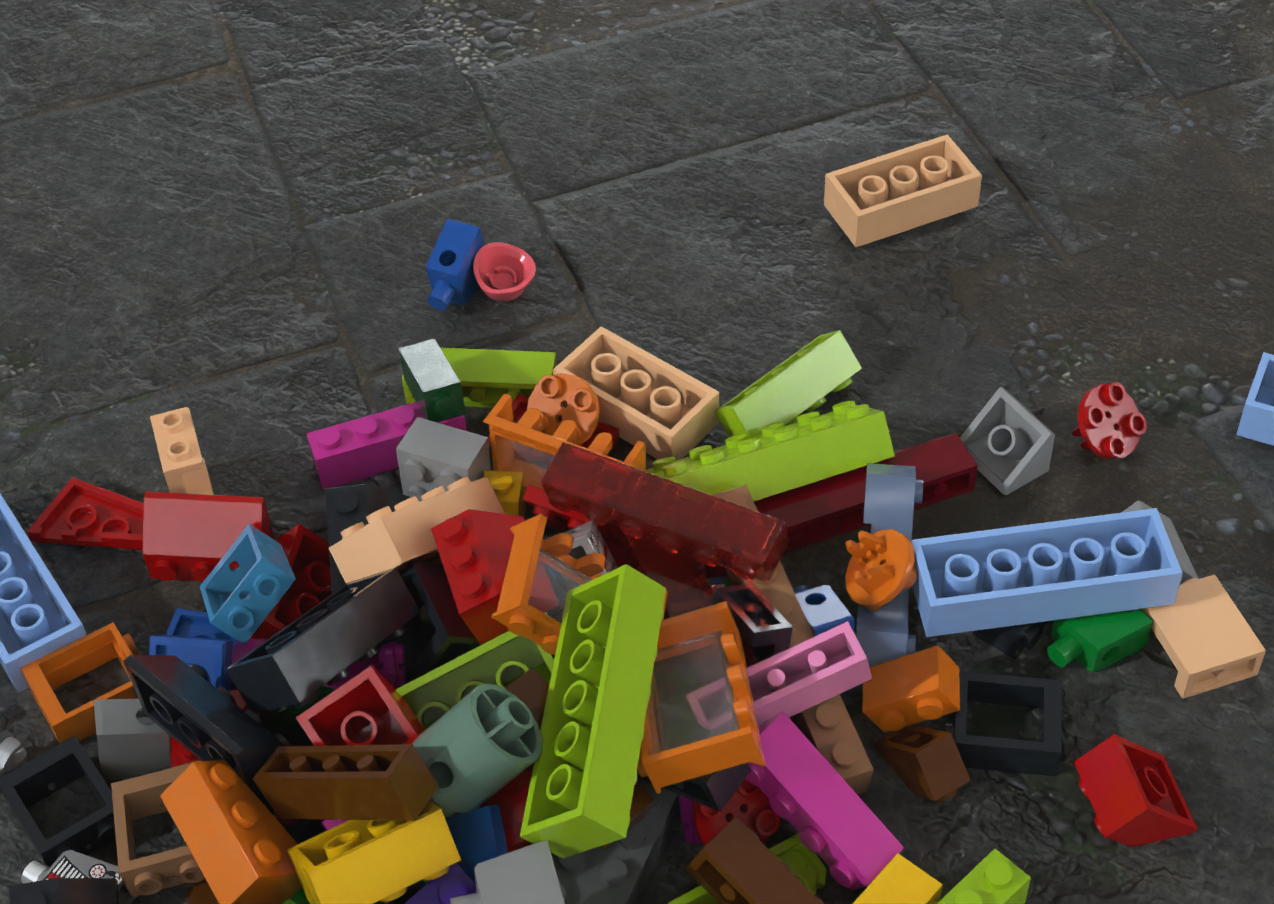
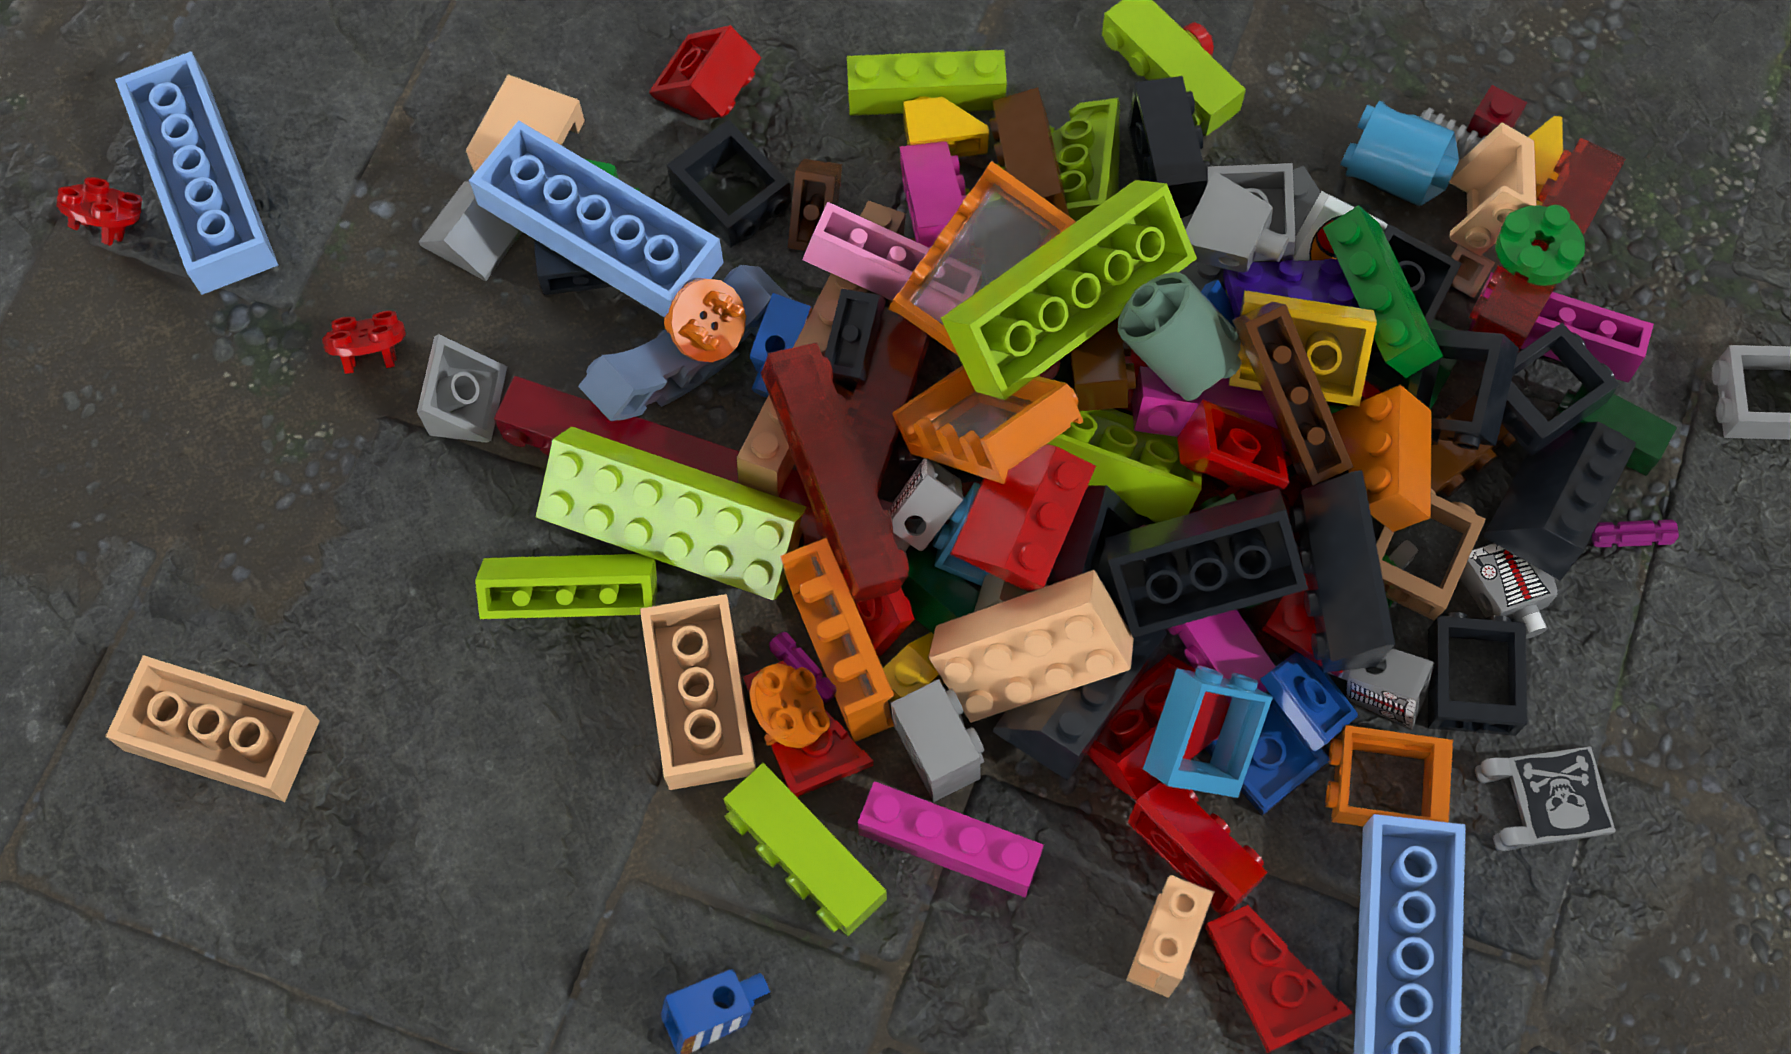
camera: 140 degrees left, 20 degrees up
brick [398,339,466,423] -> none
coral helmet [473,242,536,302] -> none
orange brick [862,646,960,733] -> none

